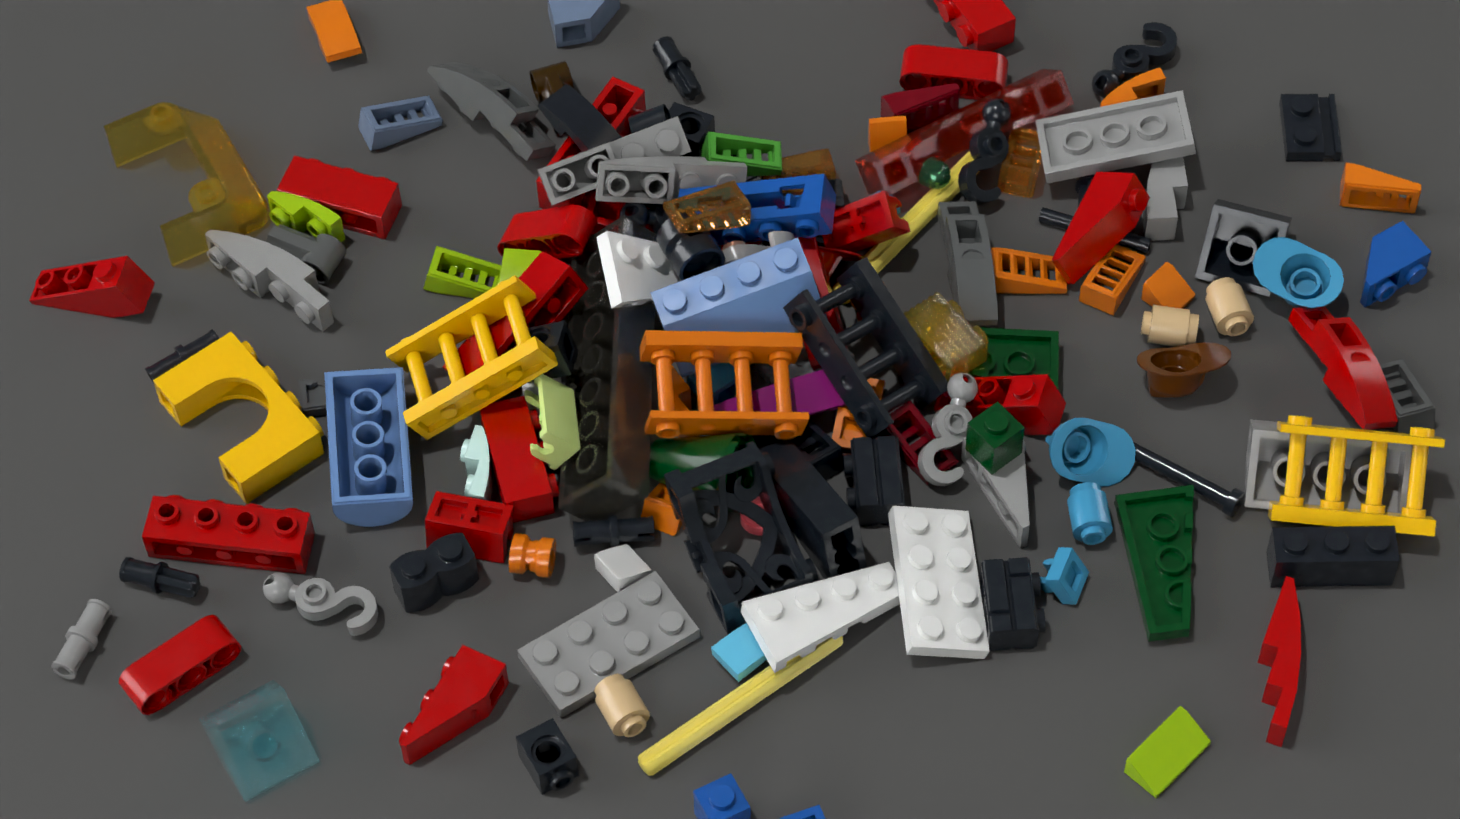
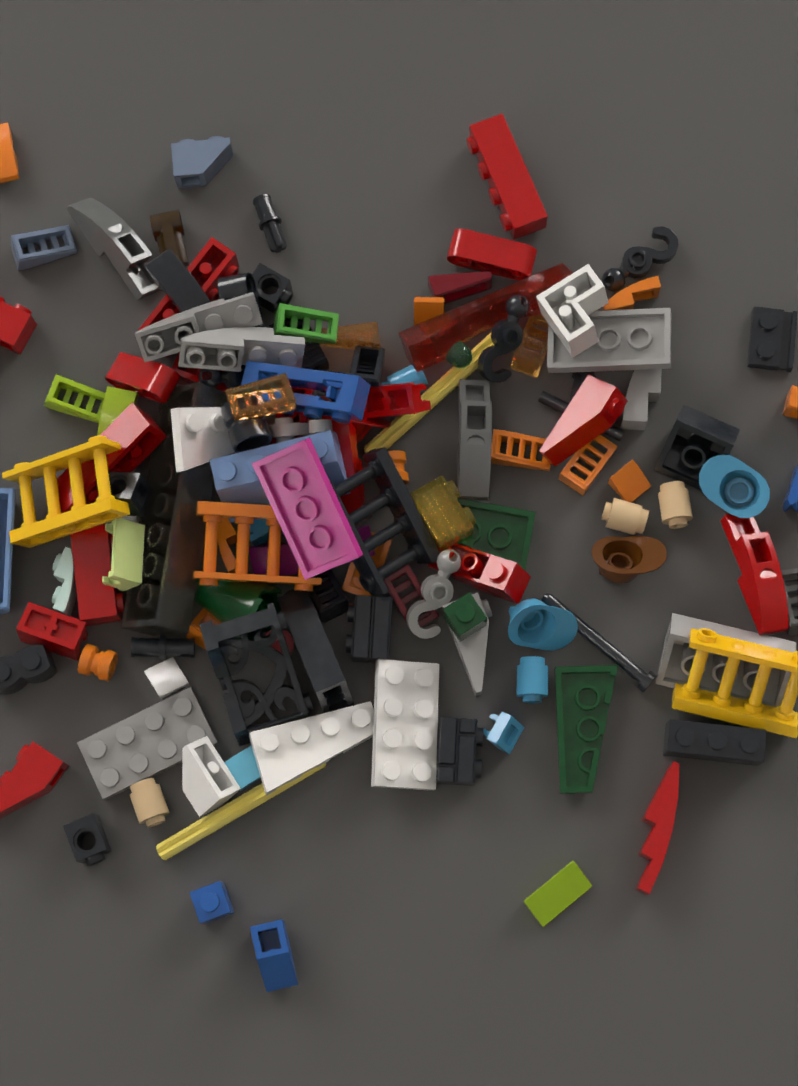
camera: 10 degrees right, 20 degrees up
none -> white slope [182,736,241,817]
none -> dark pink plate [252,437,363,580]
none -> white brick [536,264,608,357]

